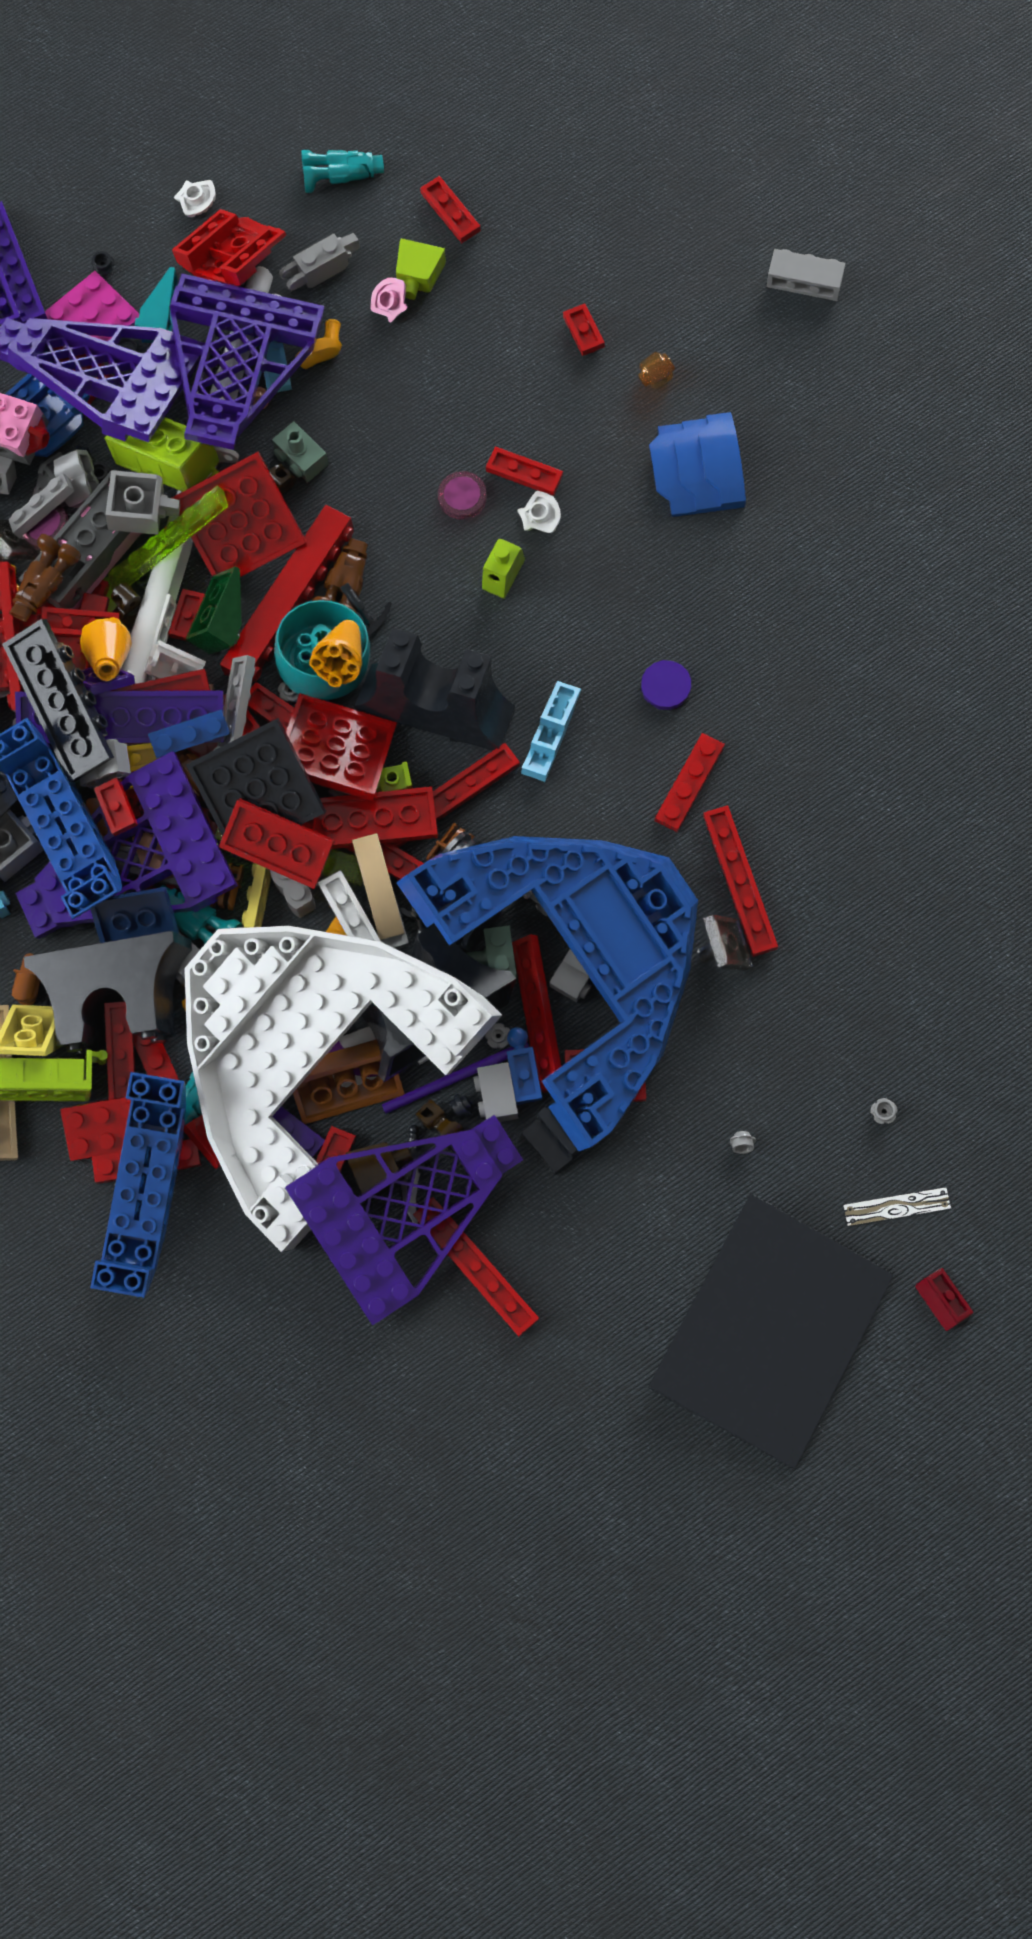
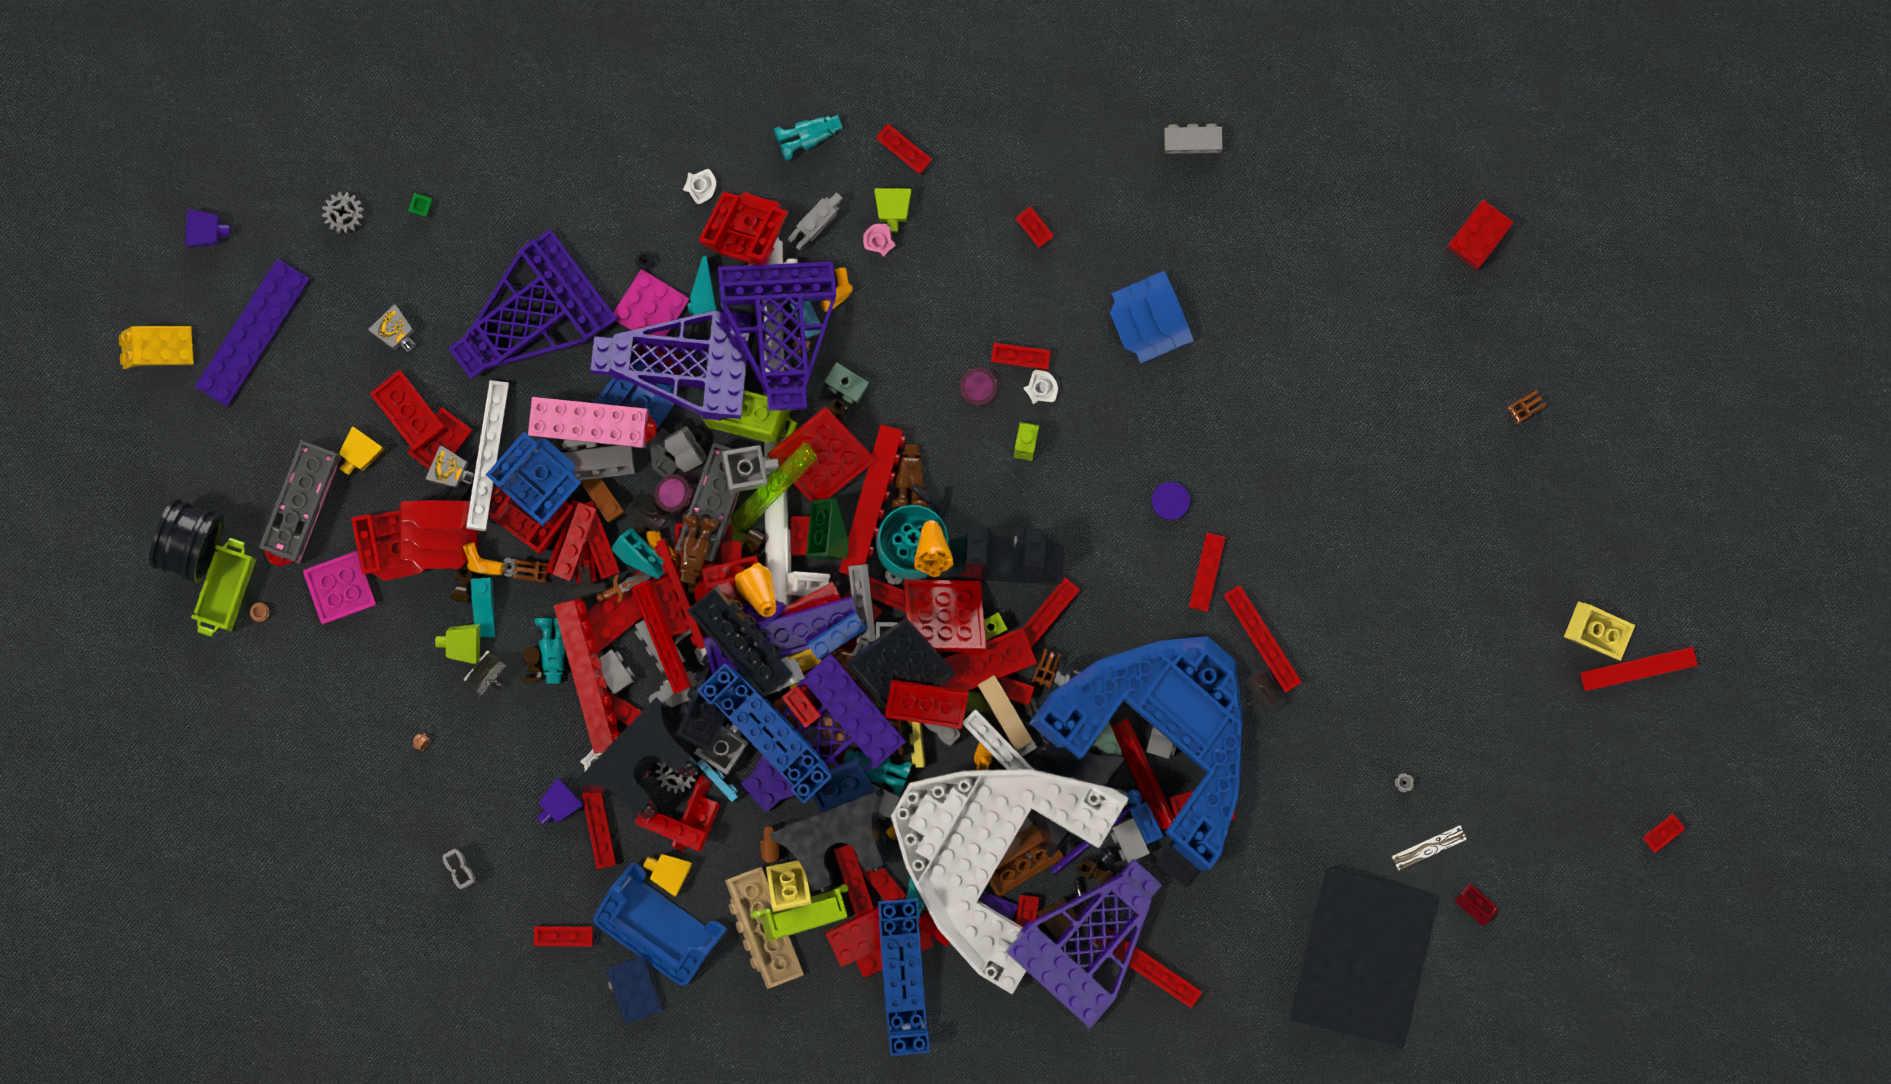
camera: 15 degrees left, 10 degrees up
light grey plate [8,472,74,538] -> none
medium azure slope [521,681,581,782] -> none
clear orange head [638,352,675,389] -> none
light grey plate [730,1131,756,1154] -> none

